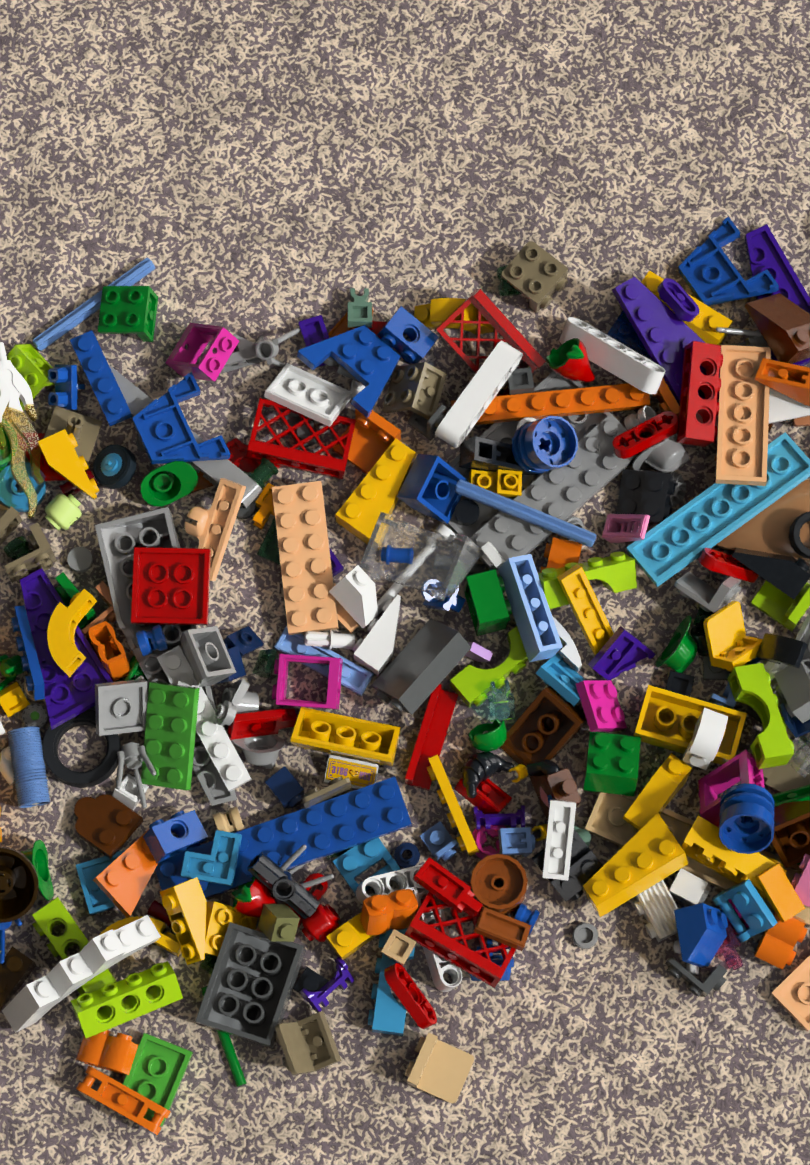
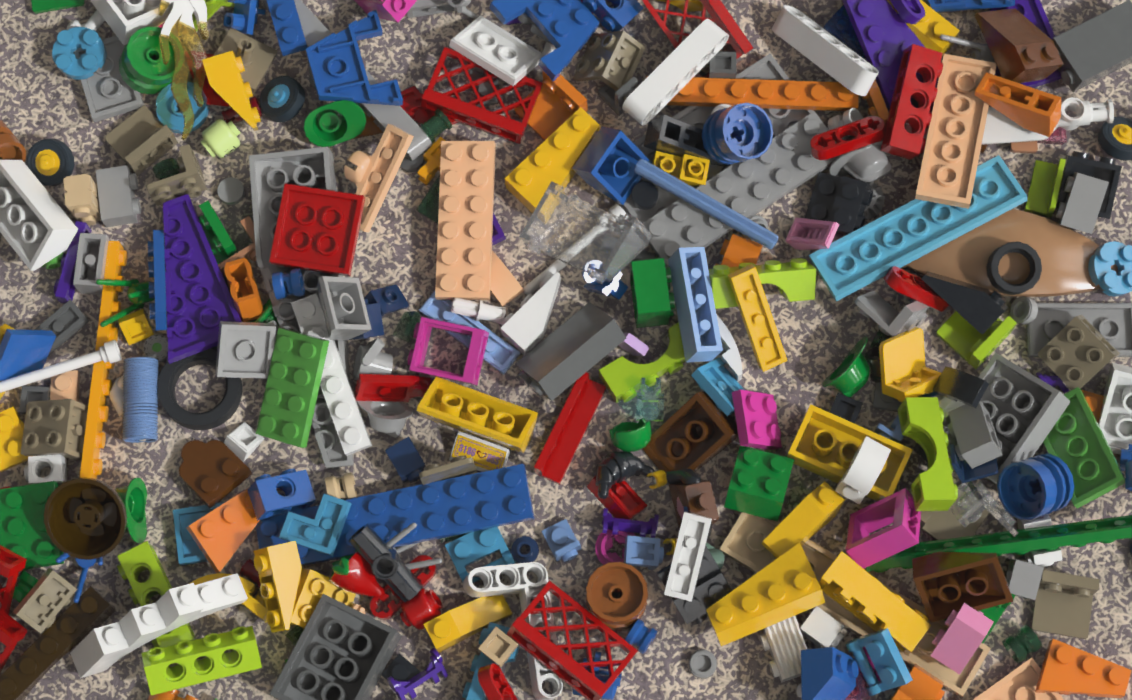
camera: 15 degrees right, 0 degrees up
yellow arch [47,589,97,677] -> none
light grey plant [116,742,156,808] -> none
light grey plate [215,700,237,726] -> none
olive brick [258,904,300,942] -> none
white slope [329,565,378,628] -> none
orange brick [360,889,418,935] -> none
blue pin [381,545,414,565] -> none
red hinge [413,857,483,918] -> none
yellow plate [427,755,479,856] -> none
dark orange tile [473,906,531,951] -> none
white plate [481,541,505,569] -> none
hat [546,338,595,382] -> none
dark purple wing [588,626,656,680] -> none
blue wheel [719,783,775,854] -> none
light orange tile [755,863,805,922] -> none

